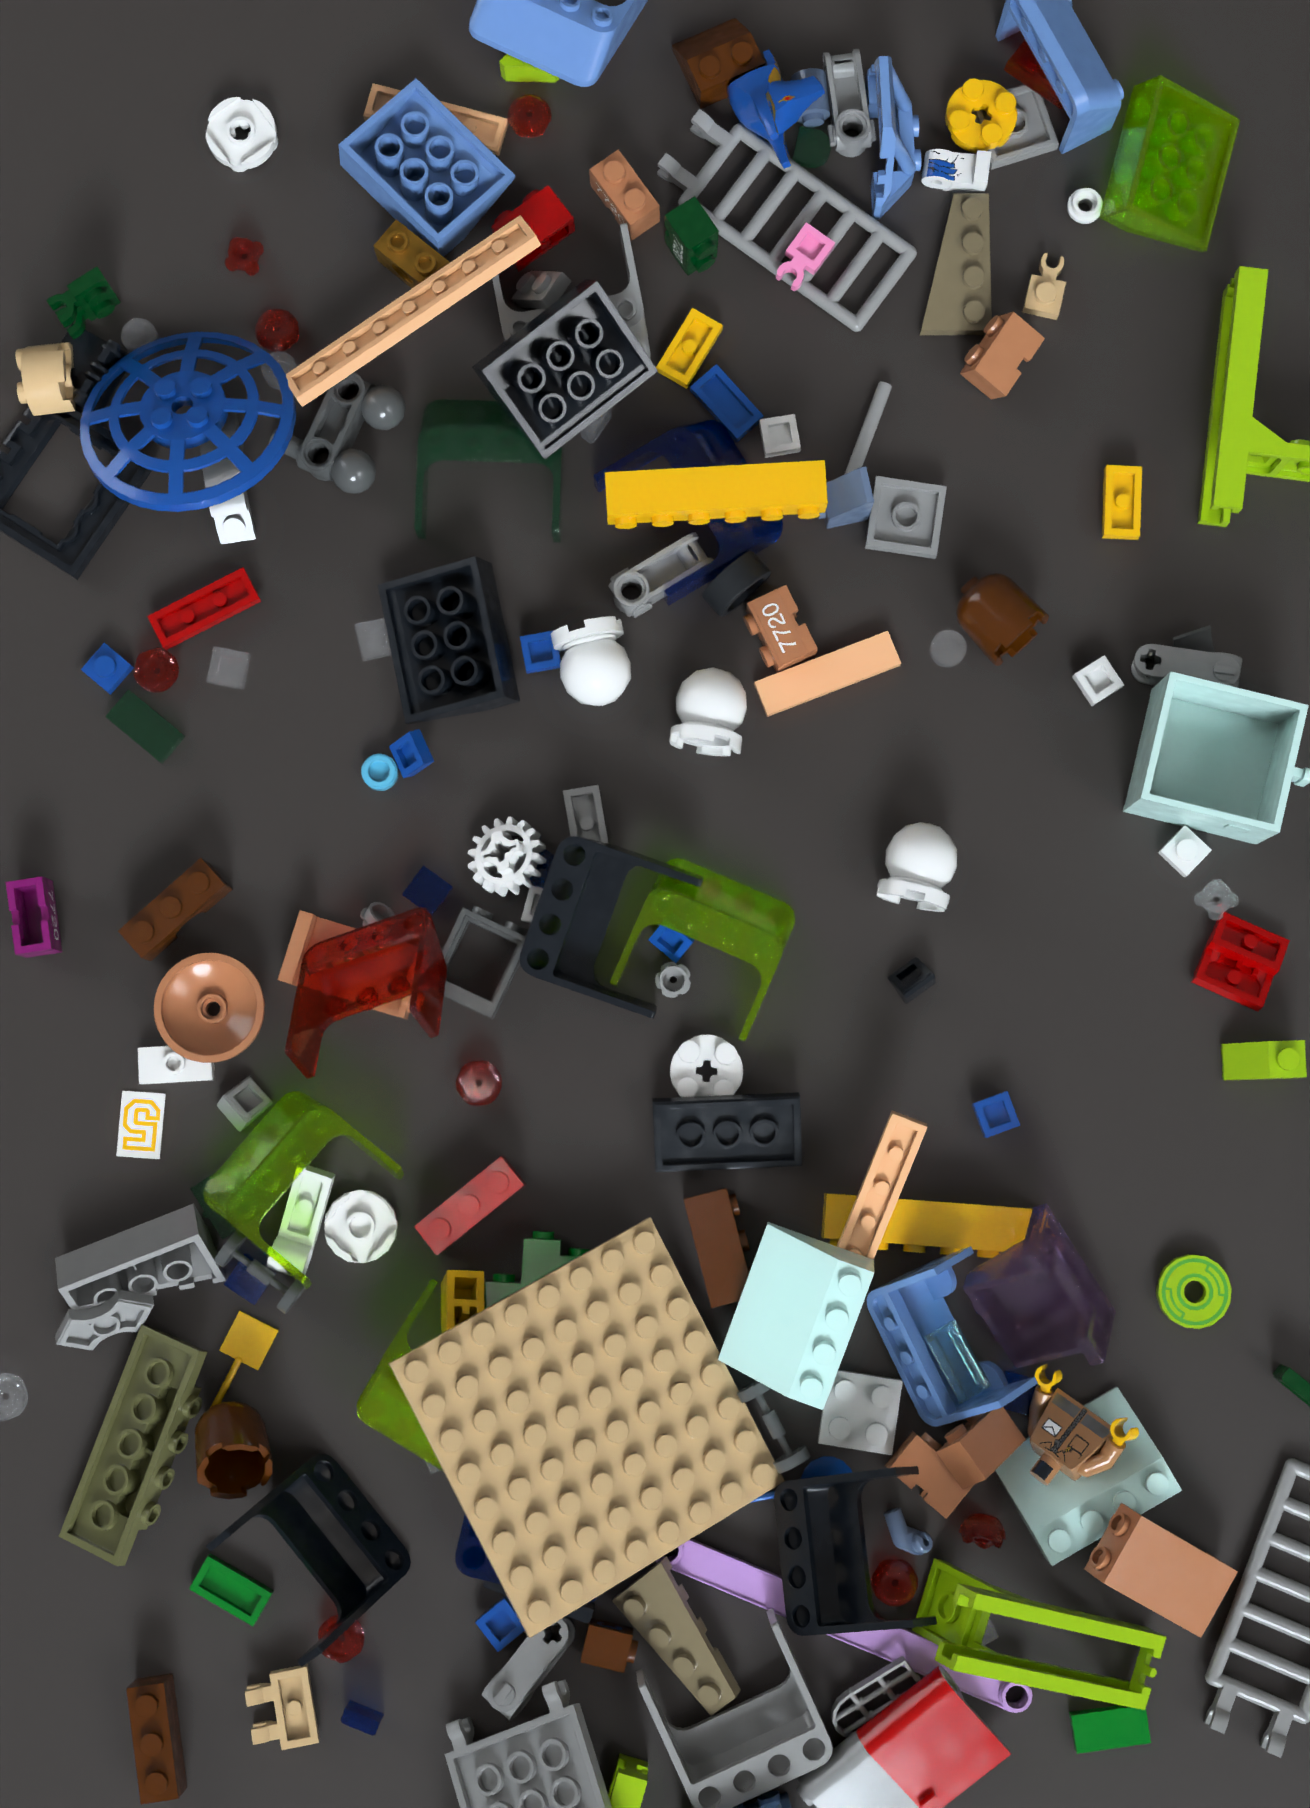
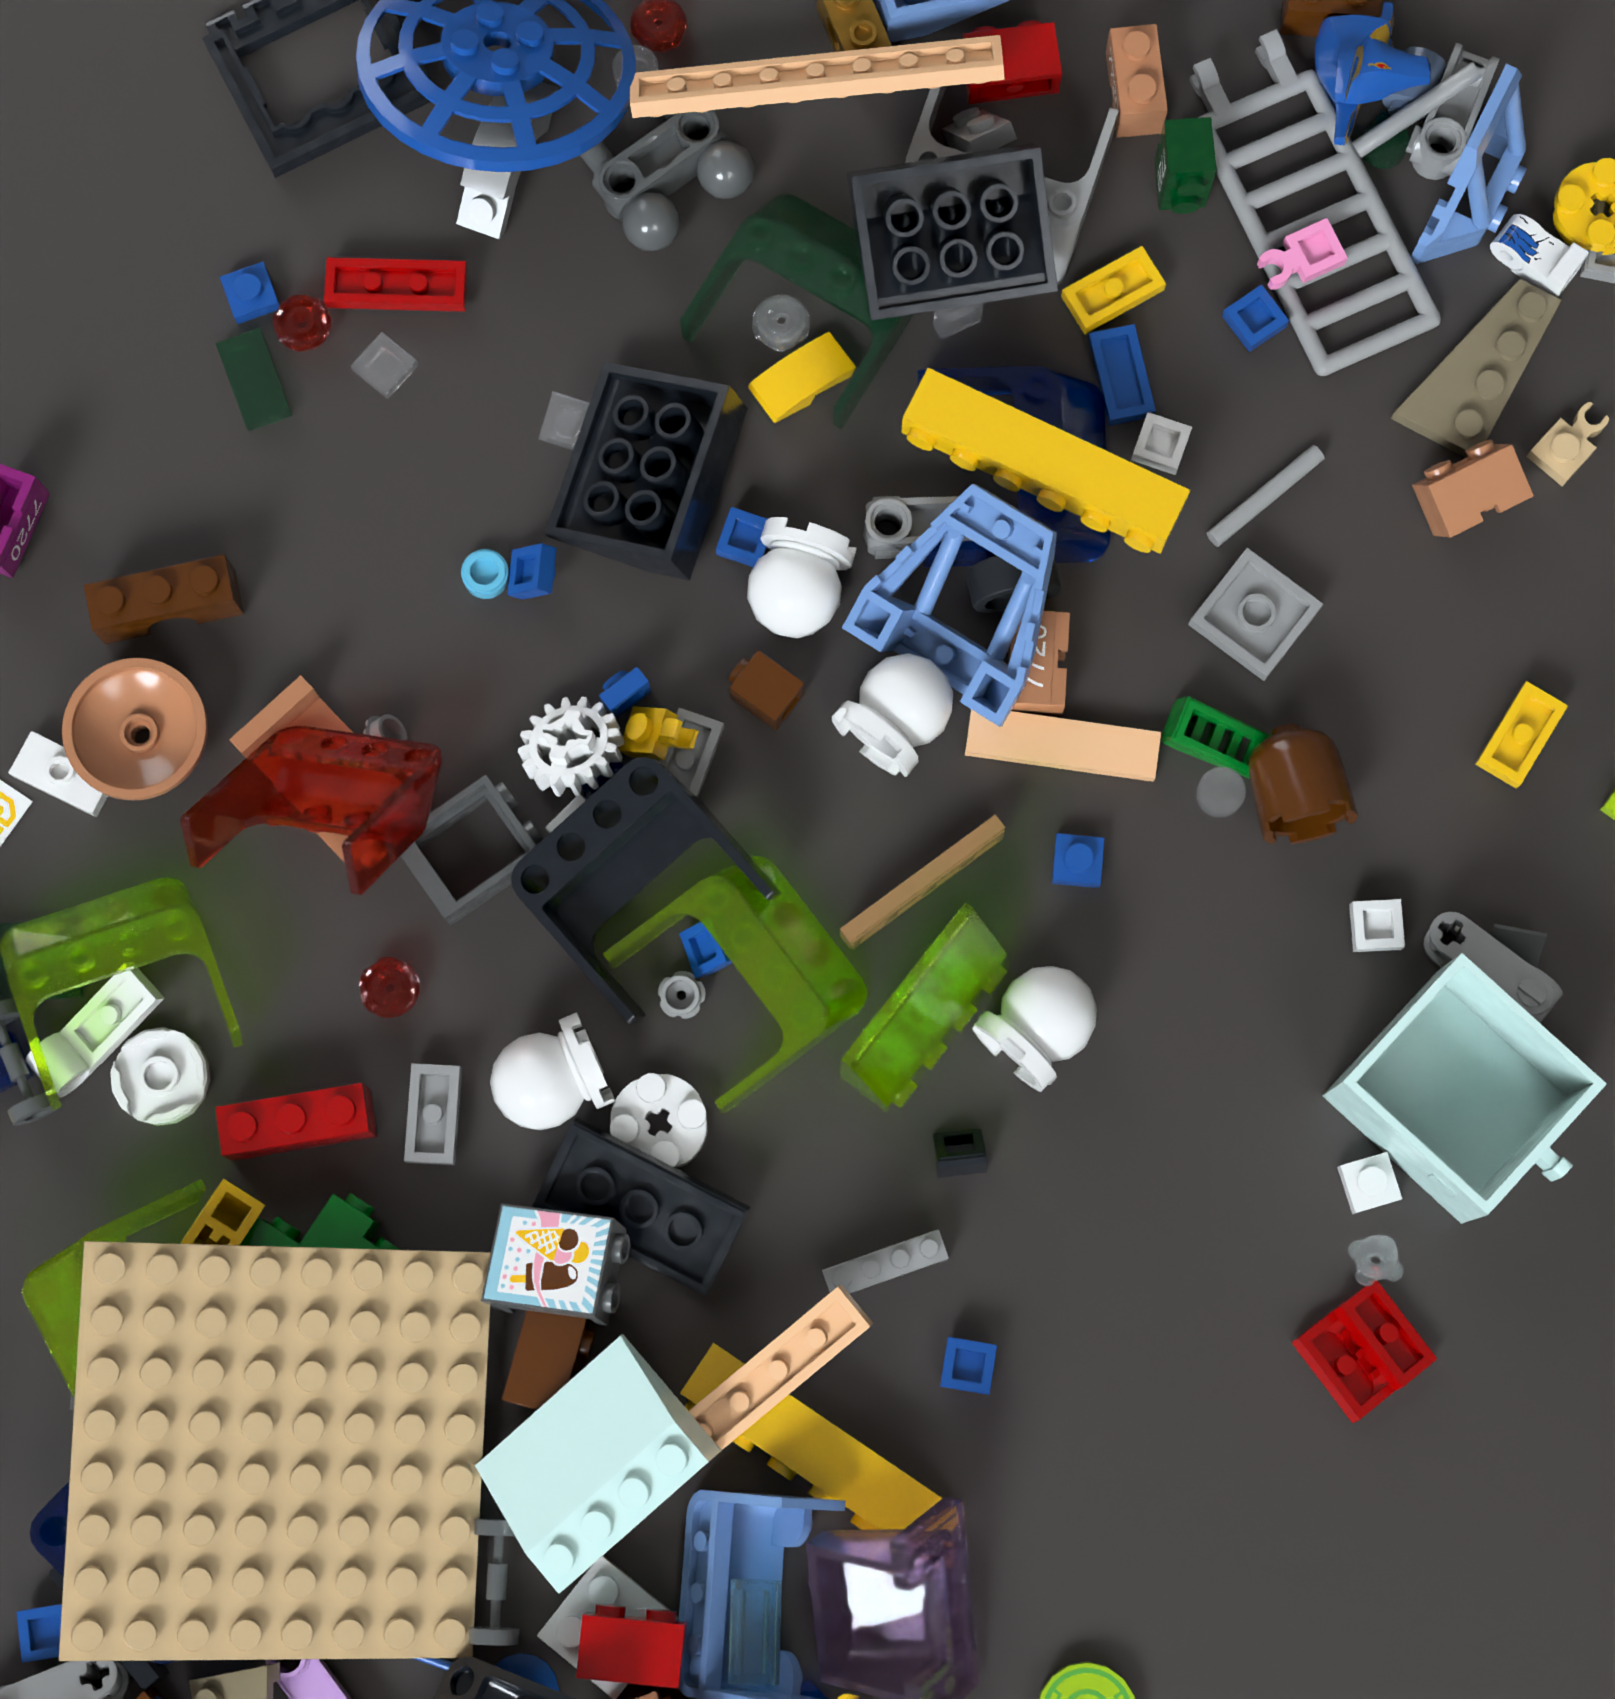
camera: 30 degrees right, 5 degrees down
light grey slope [217,1076,273,1132] -> none
clear blue tile [402,865,453,916] -> none
sand blue slope [818,466,874,529] -> none
lime slope [1221,1040,1307,1081] -> none
none -> light grey plate [404,1063,462,1165]
none -> panel [481,1203,630,1325]
none -> white tile [490,1012,615,1130]
none -> red brick [576,1604,687,1688]
none -> blue plate [599,667,651,719]
none -> yellow plate [619,706,699,760]
none -> reddish brown brick [728,650,805,732]
none -> yellow slope [748,332,856,423]
none -> clear plate [752,294,810,351]
none -> light grey piece [822,1229,949,1294]
none -> medium nougat tile [840,814,1006,950]
none -> clear neon green slope [840,902,1008,1112]
none -> medium blue windscreen [842,484,1057,727]
none -> blue plate [1051,833,1105,888]
none -> green slope [1160,696,1271,779]
none -> blue plate [1222,284,1289,353]
none -> light grey bar [1351,62,1482,158]

